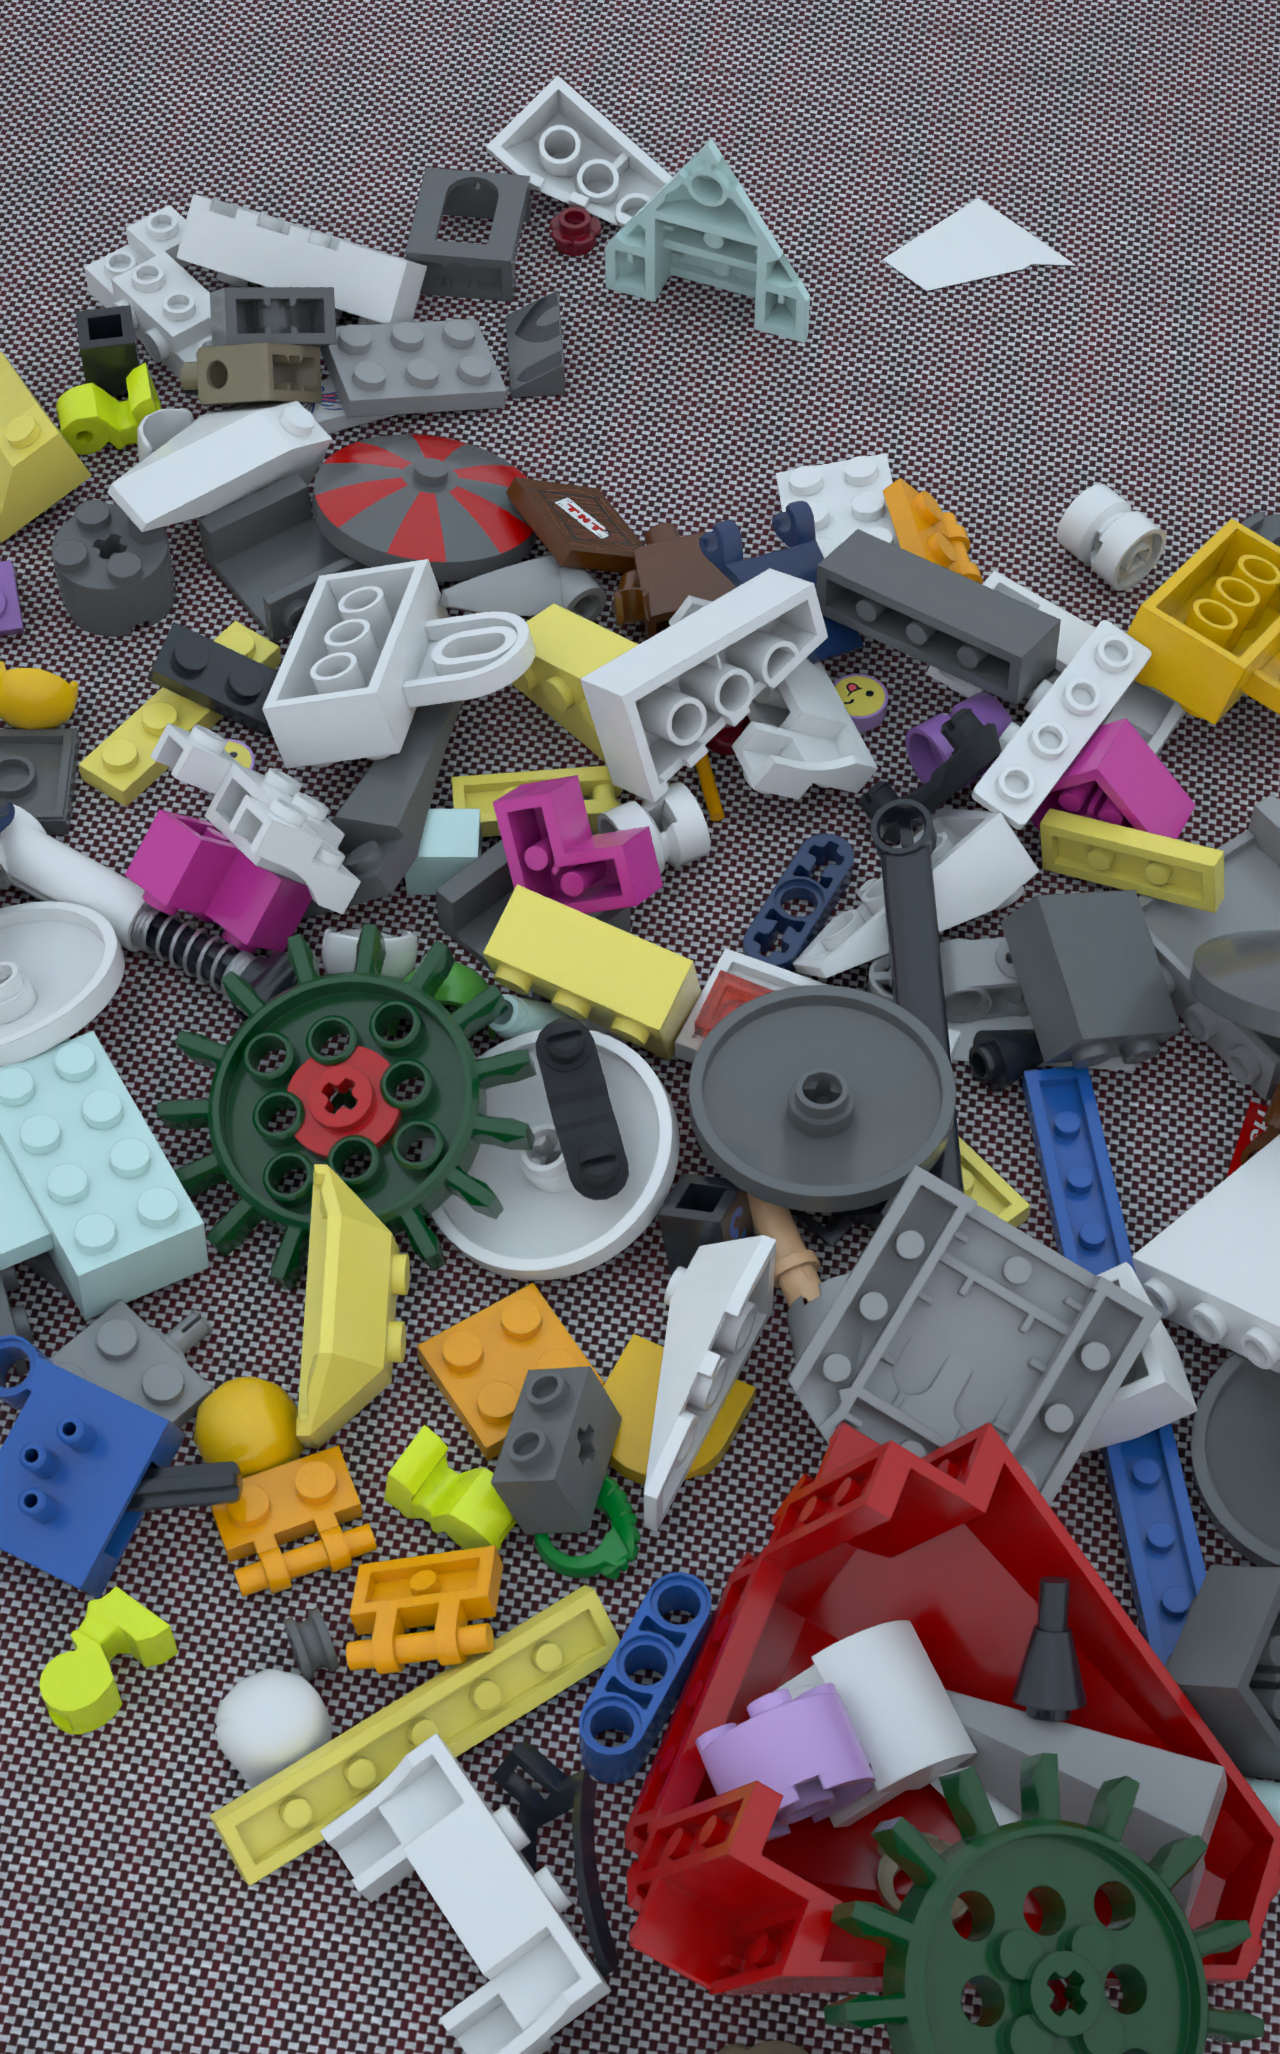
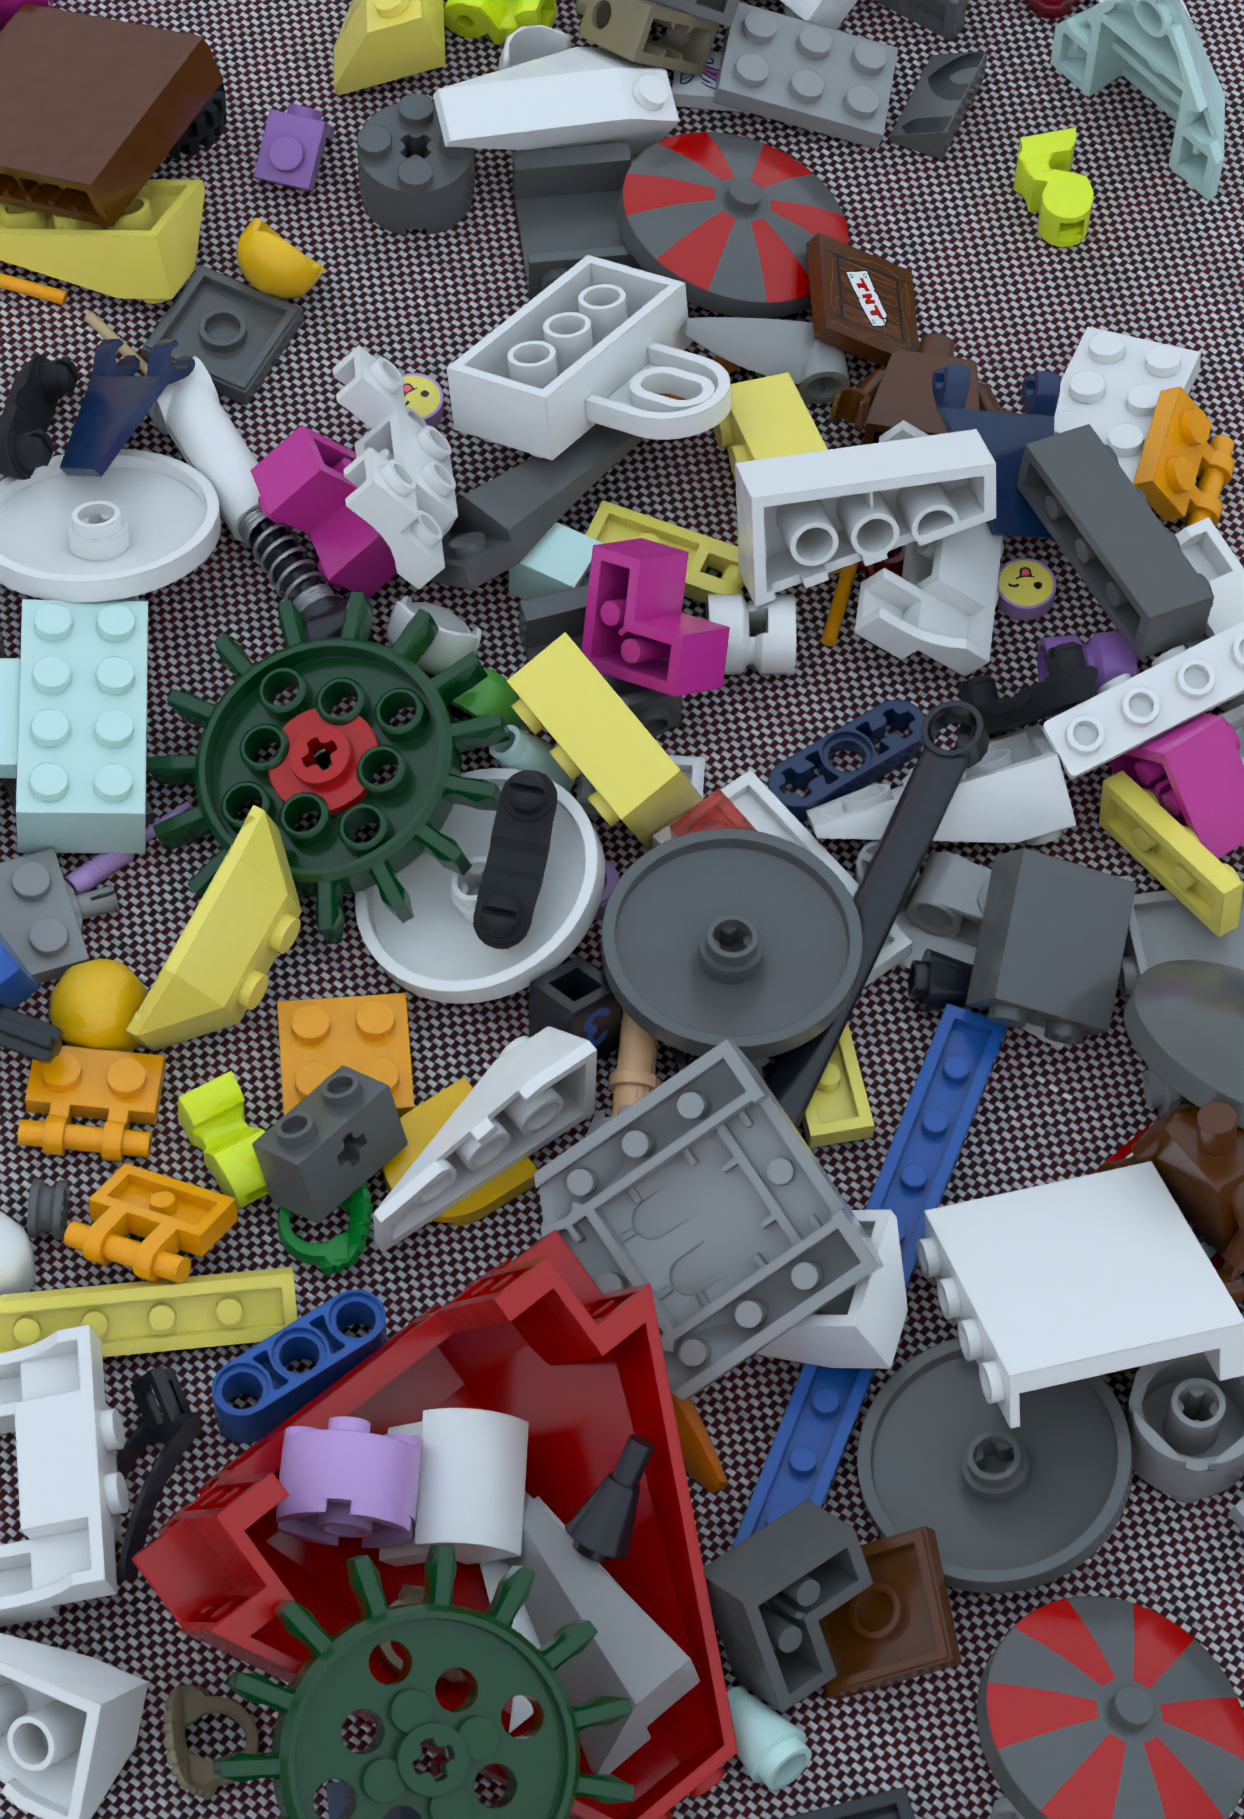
camera: 25 degrees right, 5 degrees up
light yellow plate [78,621,282,807] -> none
black hinge [147,622,278,736] -> none
none -> lavender piece [64,801,192,895]
none -> neon yellow leg [1013,127,1094,247]

